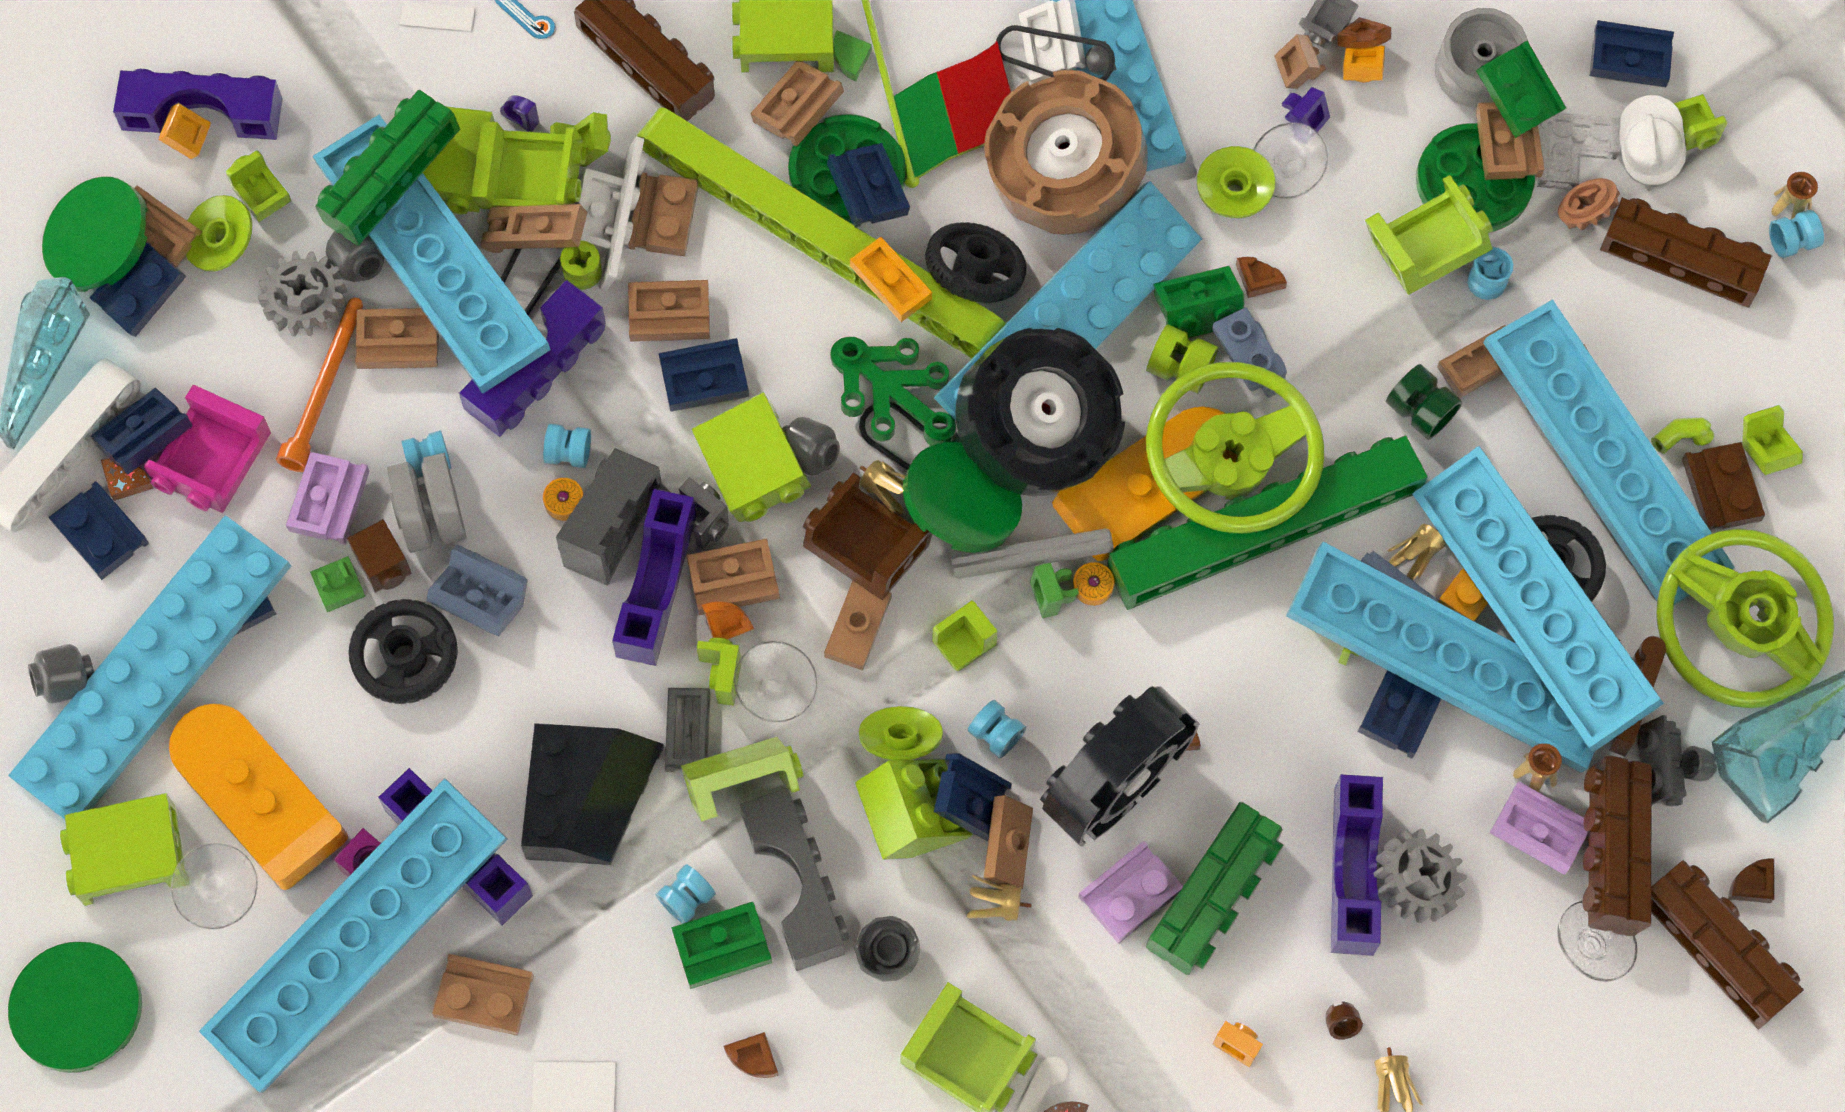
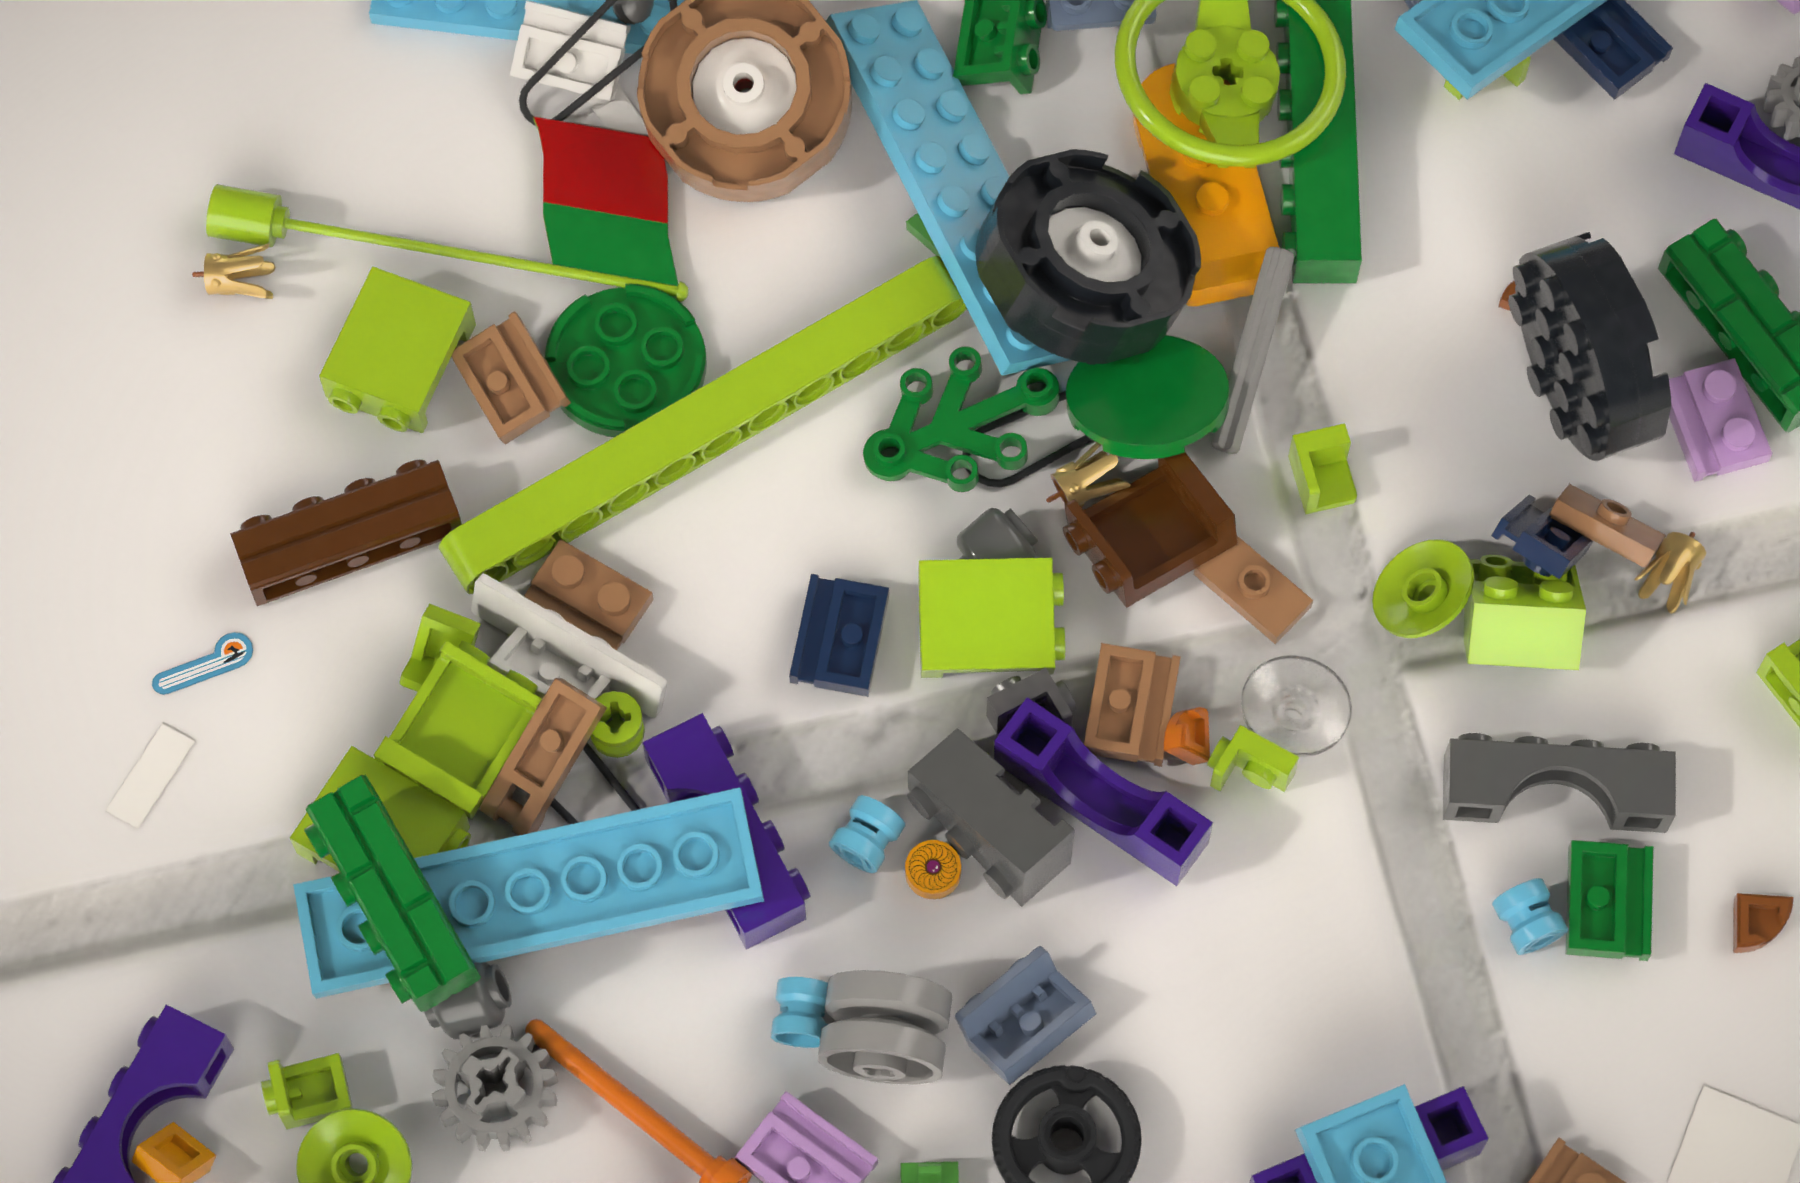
camera: 65 degrees left, 0 degrees up
reddish brown brick [347,519,412,593] -> none
medium nougat plate [355,308,439,369] -> none
dark purple tile [500,95,540,132] -> none
black wedge [521,723,665,865] -> none
medium nougat plate [628,280,710,342] -> none
dark grey tile [665,688,711,772] -> none
lime panel [681,737,804,822] -> none
dark blue plate [827,143,910,228] -> none
bright green tile [833,30,872,82] -> none
light orange plate [850,237,932,322] -> none
dark grey hair [854,916,920,982] -> none
black wheel [925,222,1027,303] -> none
medium azure wheel [968,700,1027,758] -> none
bright green tile [1030,563,1079,619] -> none
light orange tile [1073,562,1114,606] -> none
lime wheel [1146,324,1219,394] -> none

